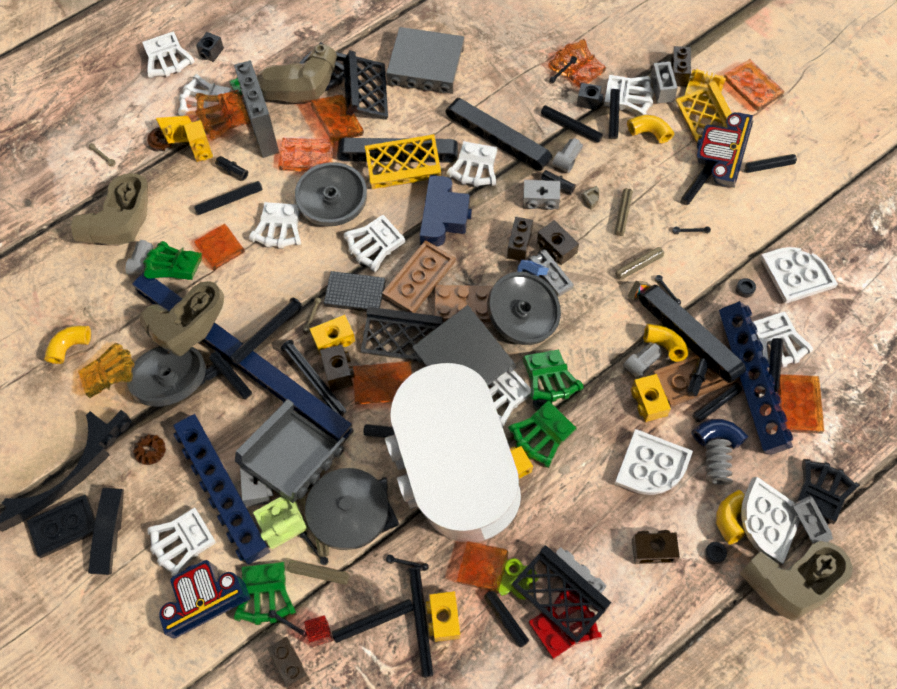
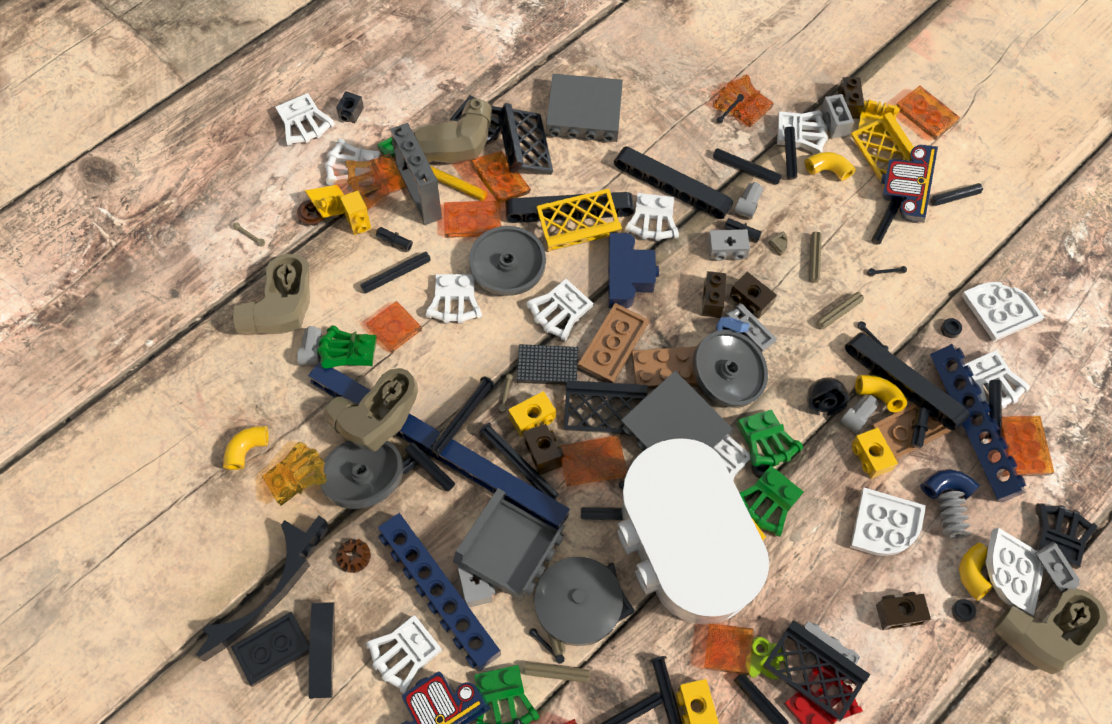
camera: 10 degrees left, 0 degrees up
yellowish green plate [253,496,309,549] -> none
black hinge [386,555,429,571] -> none
black brick [577,83,604,110] -> none
dark tan tile [628,280,651,300] -> none
black axle [692,383,742,422] -> none
none -> yellow axle [430,166,488,201]
none -> black cylinder [807,377,850,416]

